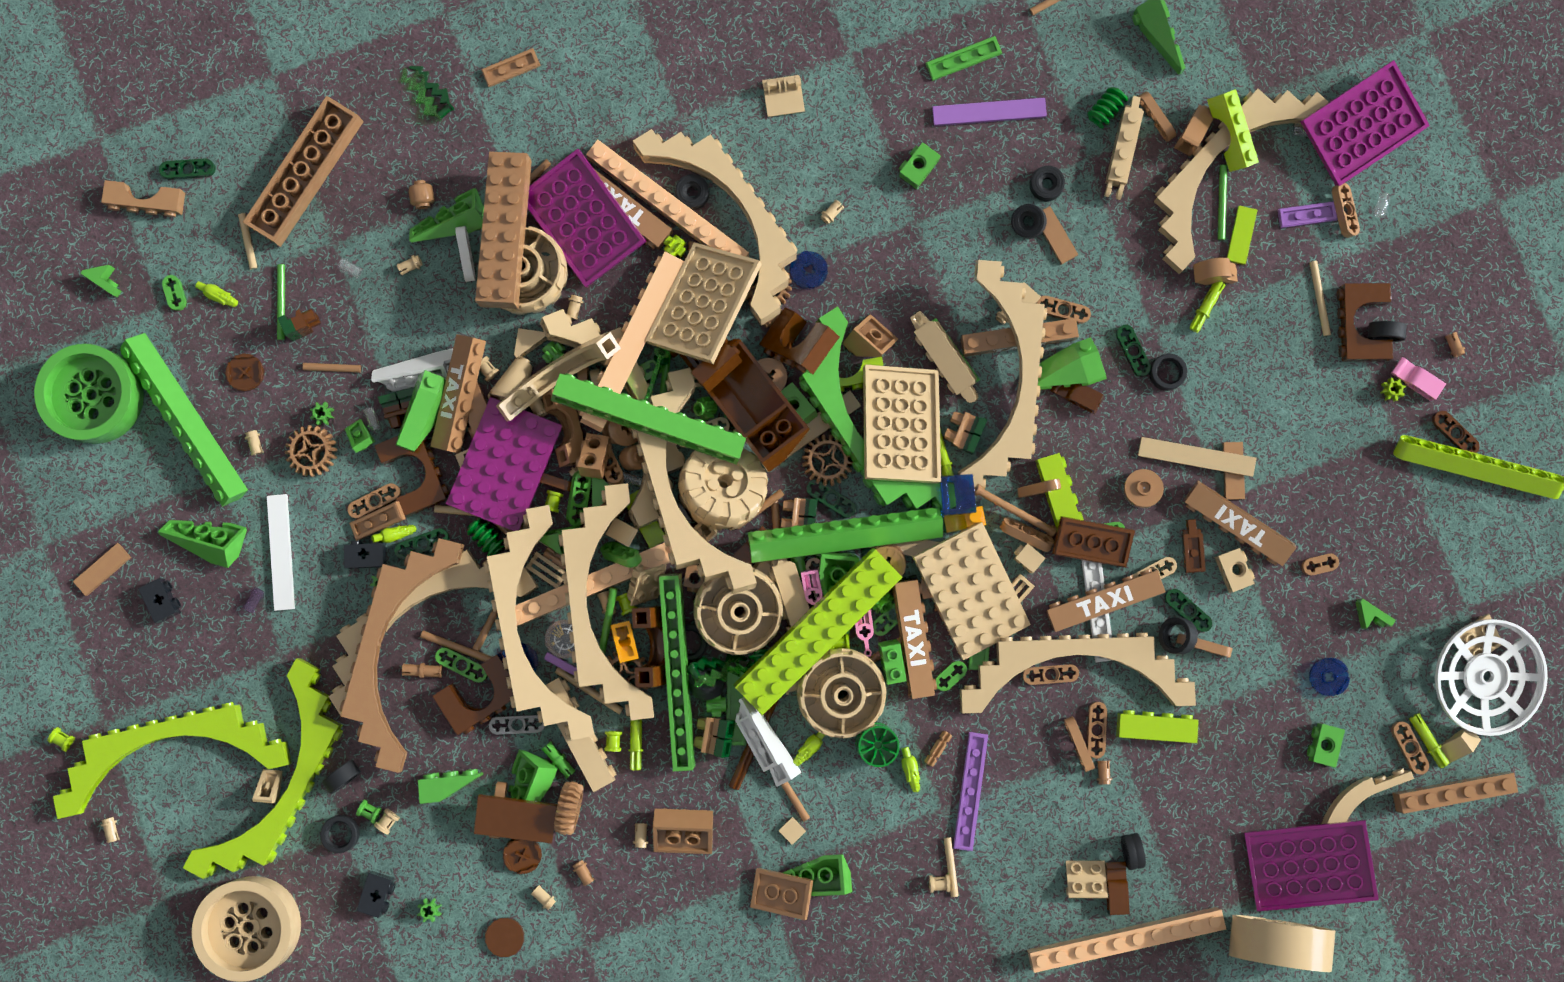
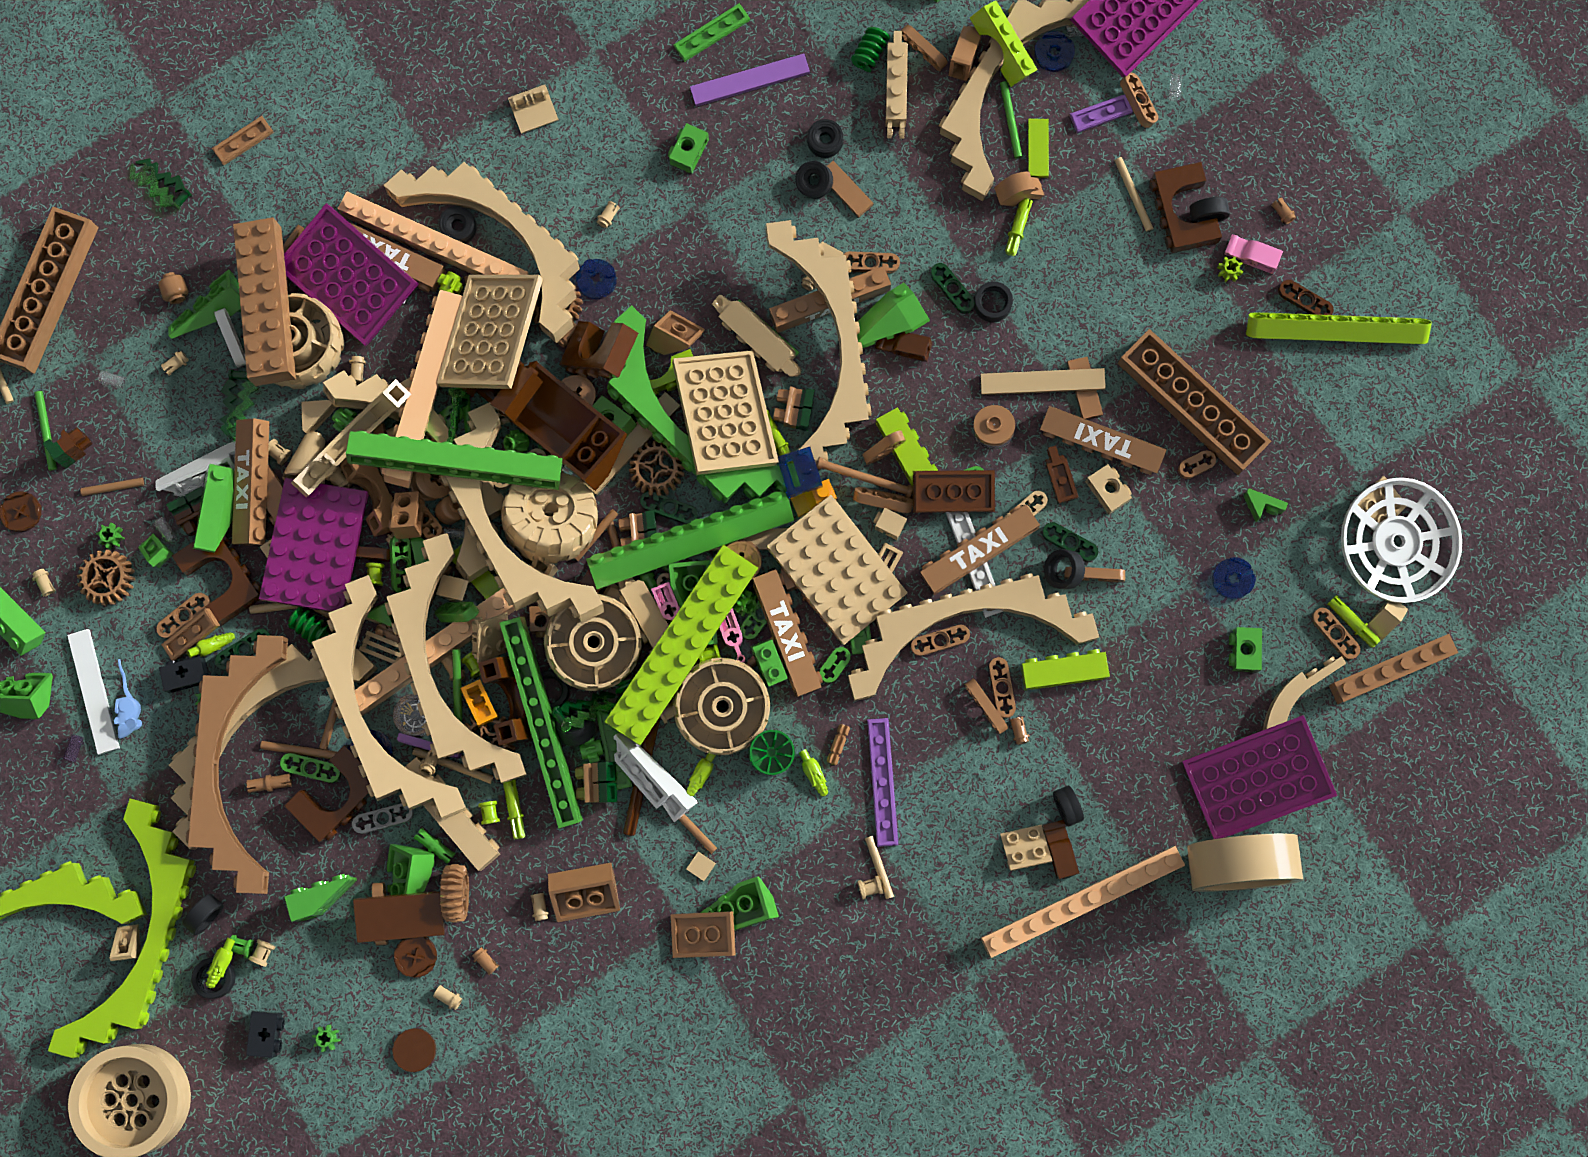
camera: 10 degrees left, 5 degrees down
none -> light blue animal [114,659,142,739]
none -> lime piece [206,938,235,988]
none -> piece [220,369,259,442]
none -> tan pin [419,750,439,778]
none -> clear blue plate [1034,31,1075,72]
none -> medium nougat brick [1118,329,1271,475]

